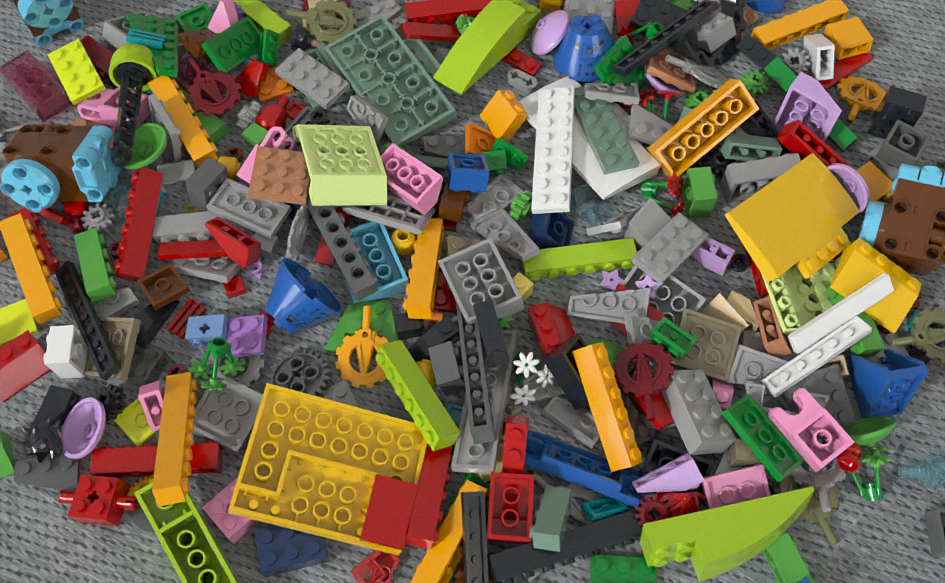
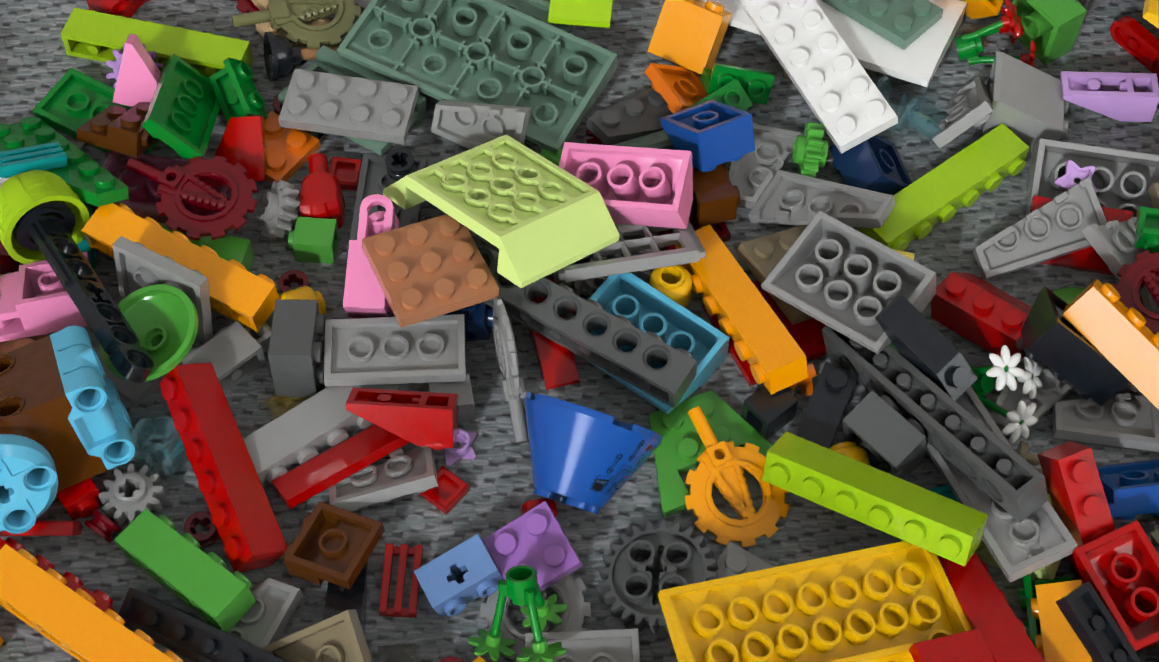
camera: 30 degrees left, 5 degrees down
lavender plate [600,269,624,292] -> none
light grey plate [631,212,709,285] -> none

